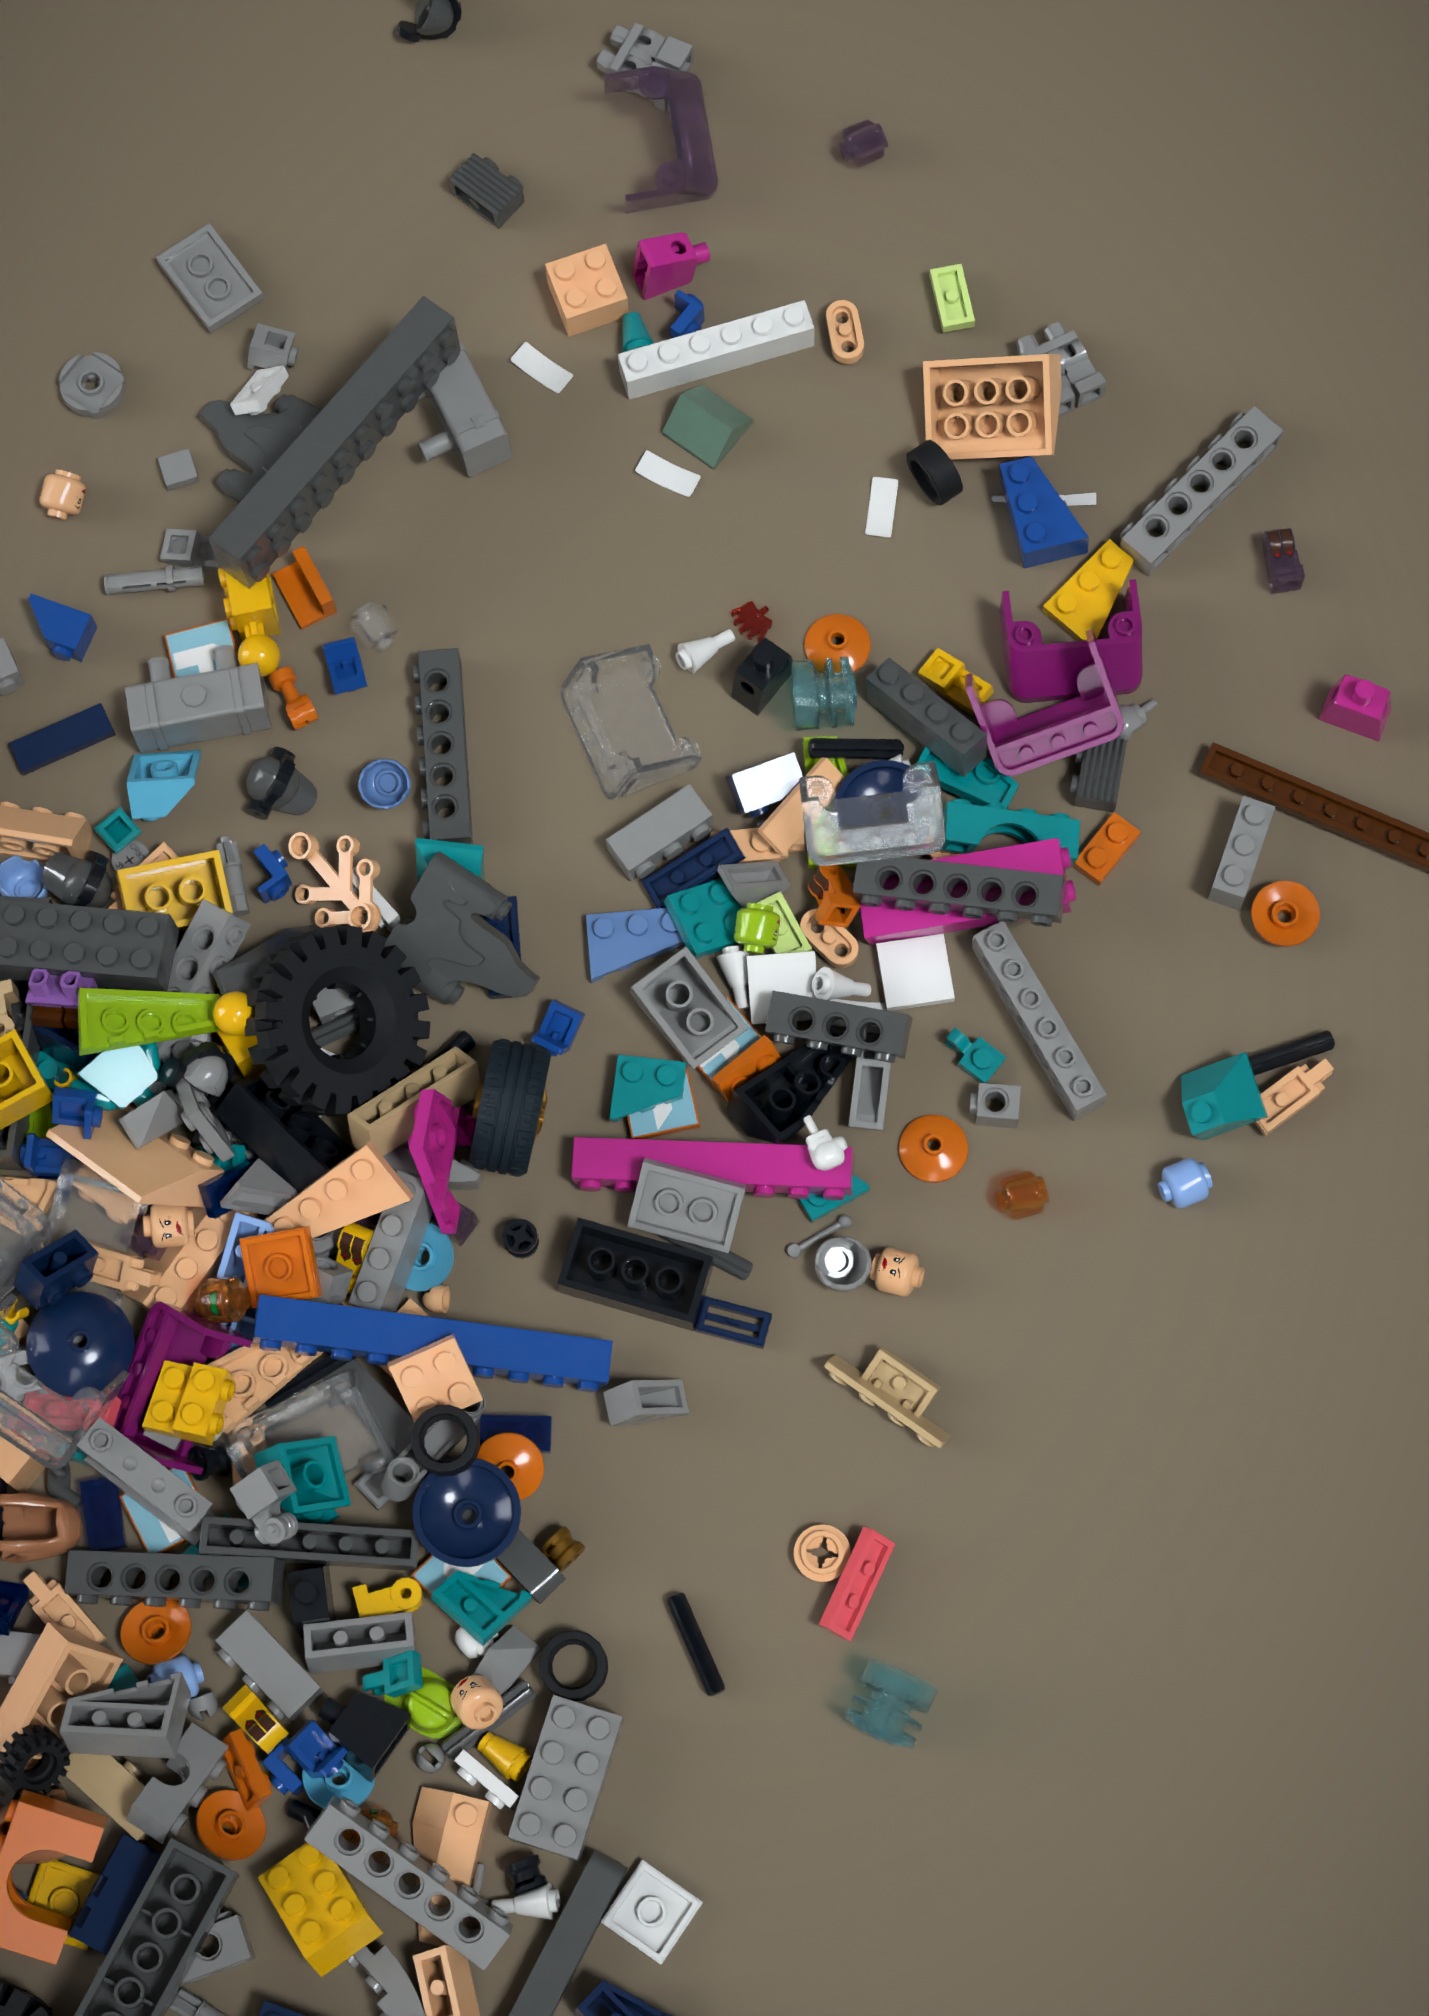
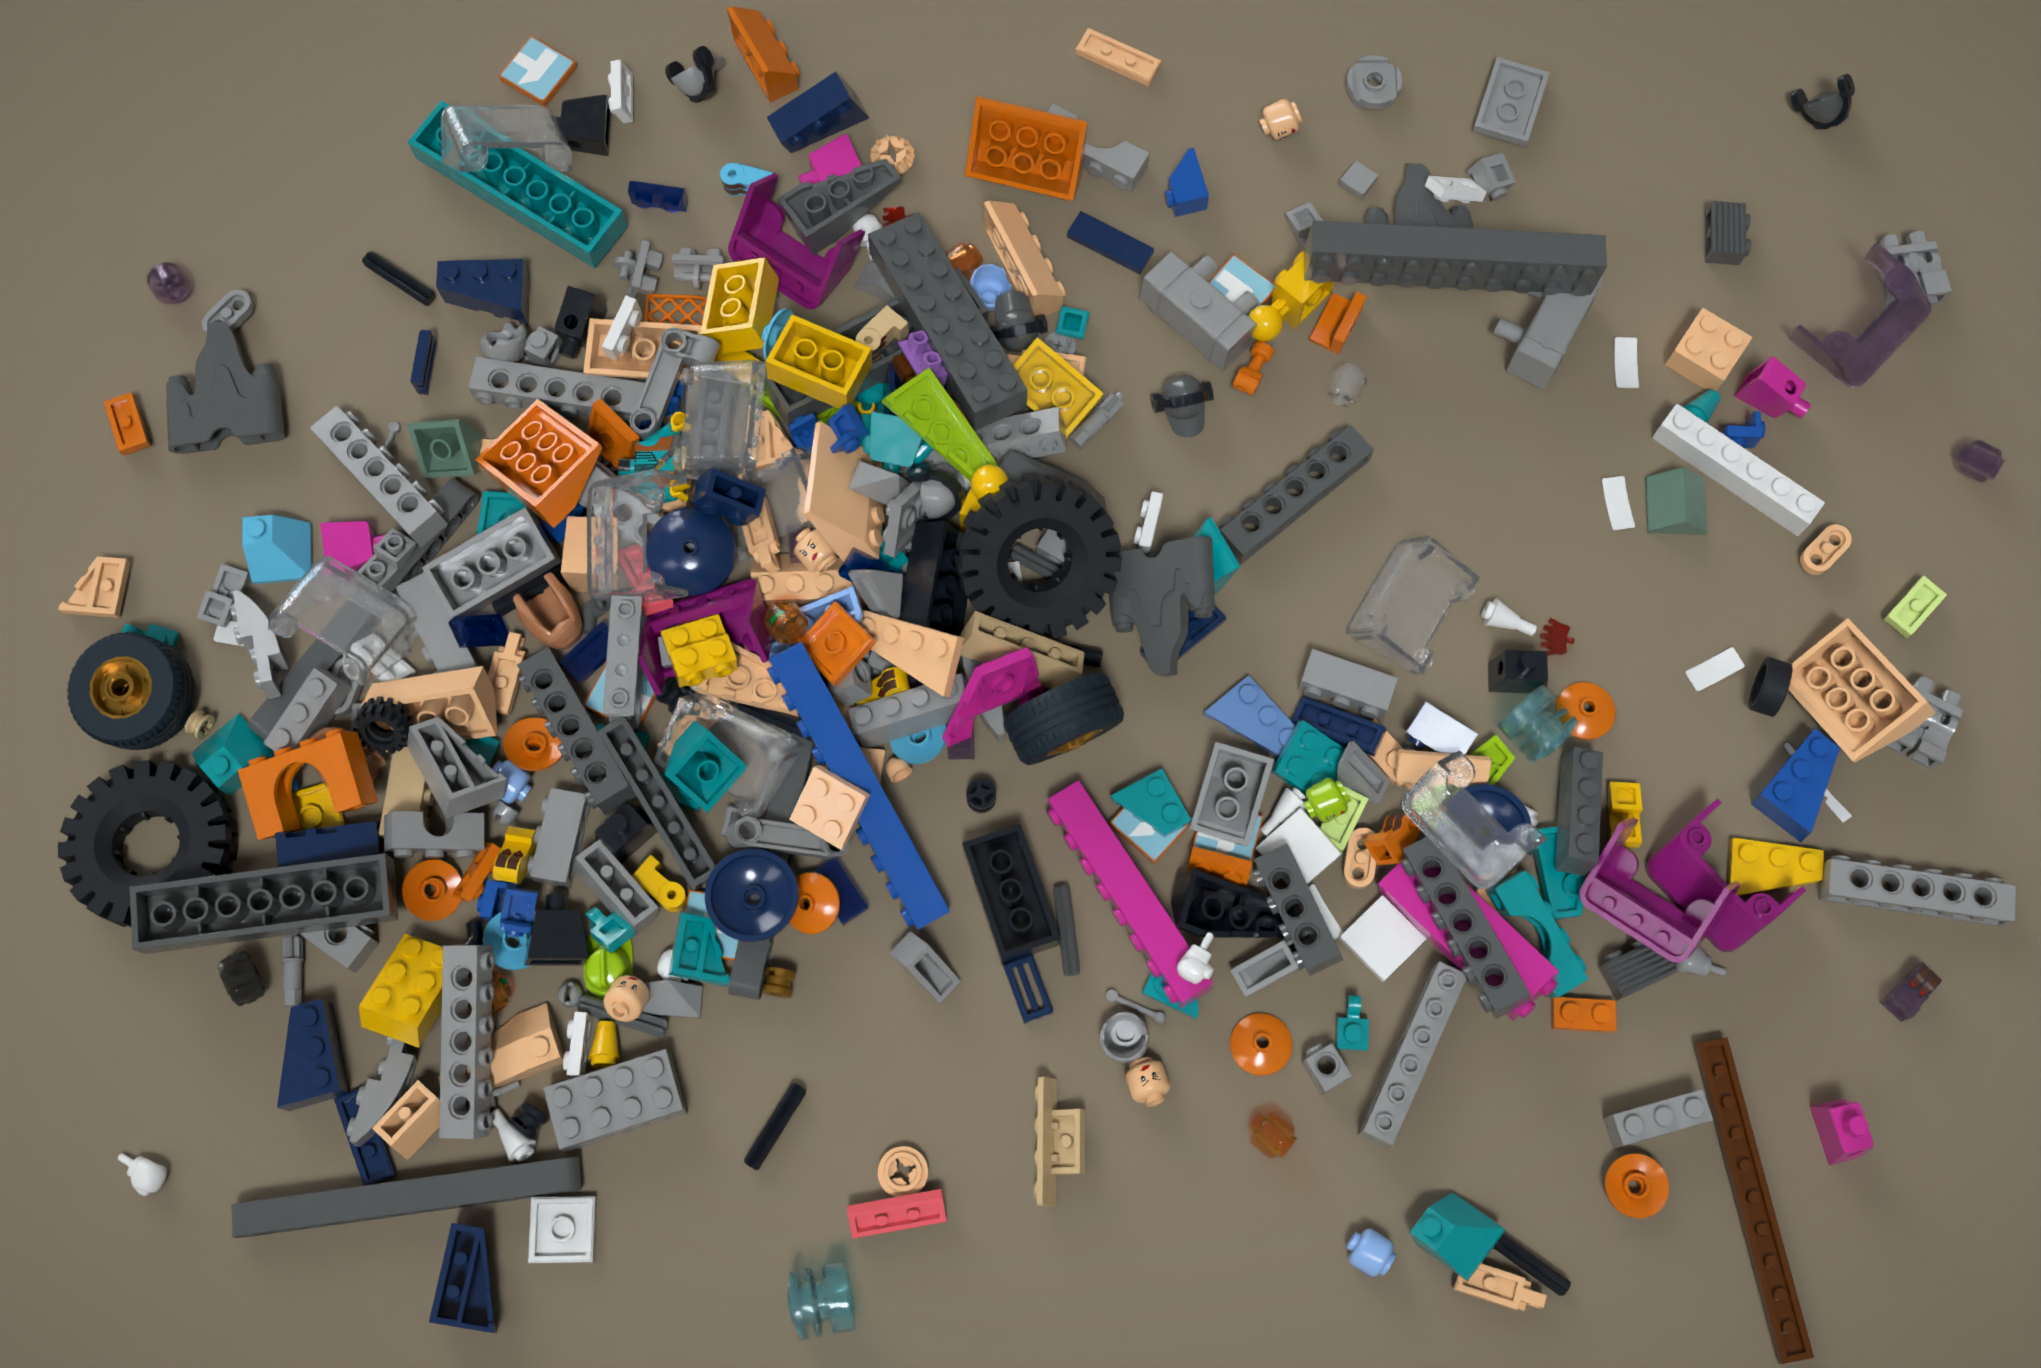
camera: 50 degrees right, 0 degrees up
light grey pin [104,565,206,595] -> none
medium azure slope [126,750,201,821] -> none
light grey brick [230,1459,298,1544] -> none
blue bracket [253,844,292,903] -> none
light nougat plant [288,832,381,933] -> none
blue bracket [323,637,368,695] -> none
medium blue hair [358,758,411,810] -> none
black tyre [410,1405,480,1477] -> none
blue bracket [531,999,585,1056] -> none
black tyre [539,1630,608,1701] -> none
light grey plate [627,1158,747,1254] -> none
black axle [807,738,904,759] -> none
white cone [812,967,871,1000] -> none

